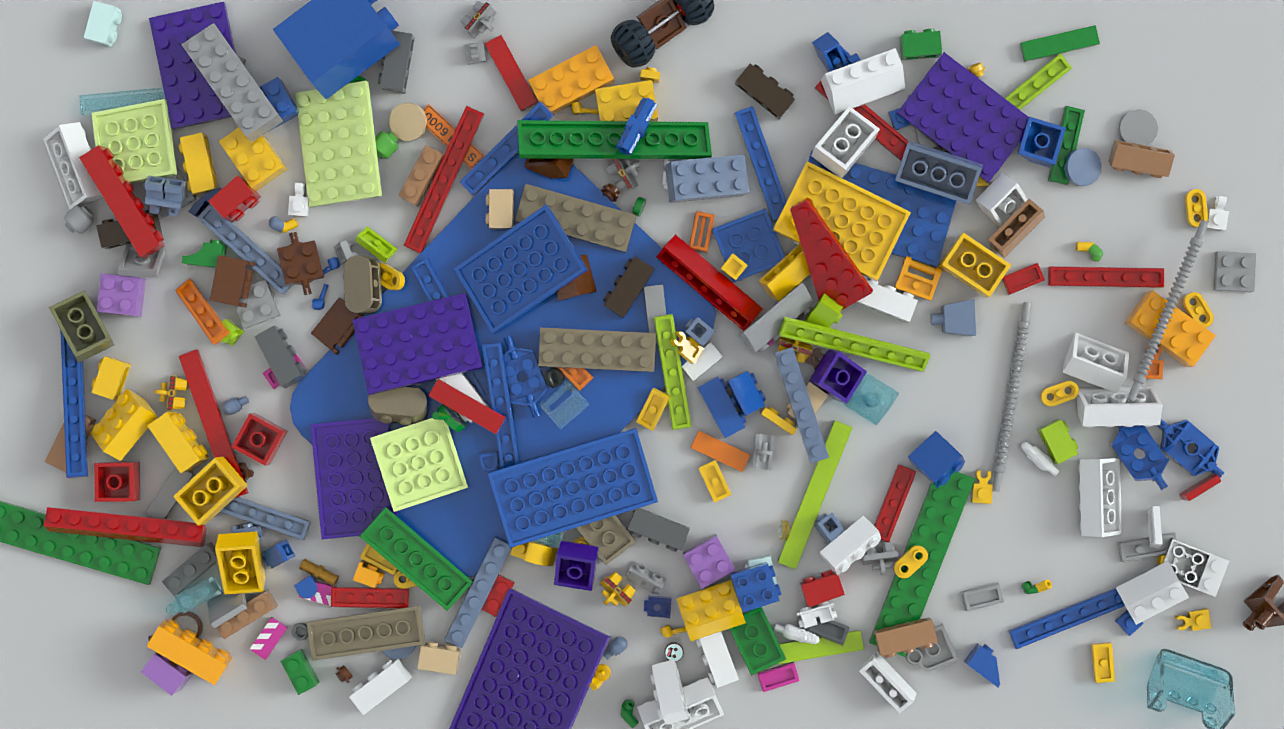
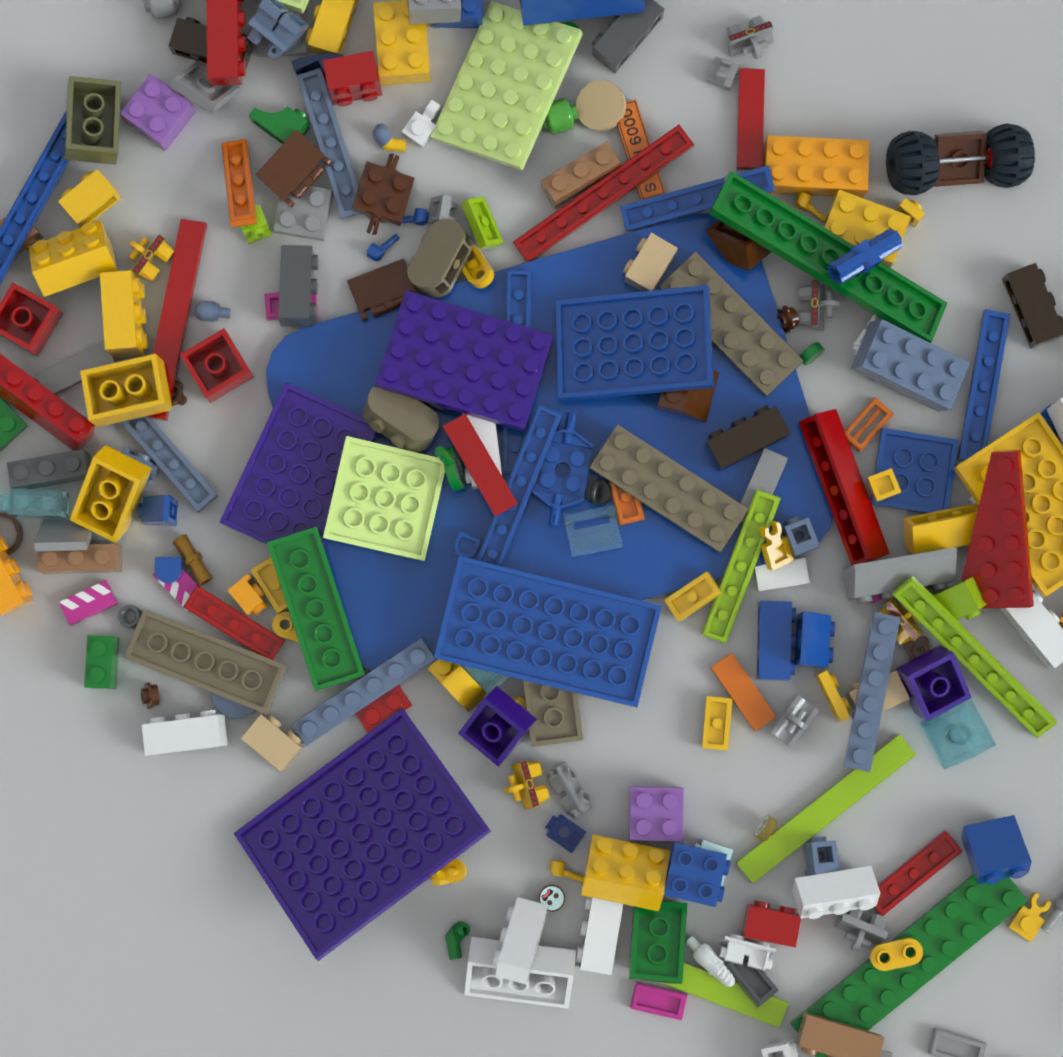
camera: 30 degrees right, 5 degrees down
sand blue cylinder [603,636,627,659] -> none
dark grey brick [628,508,690,552] -> none

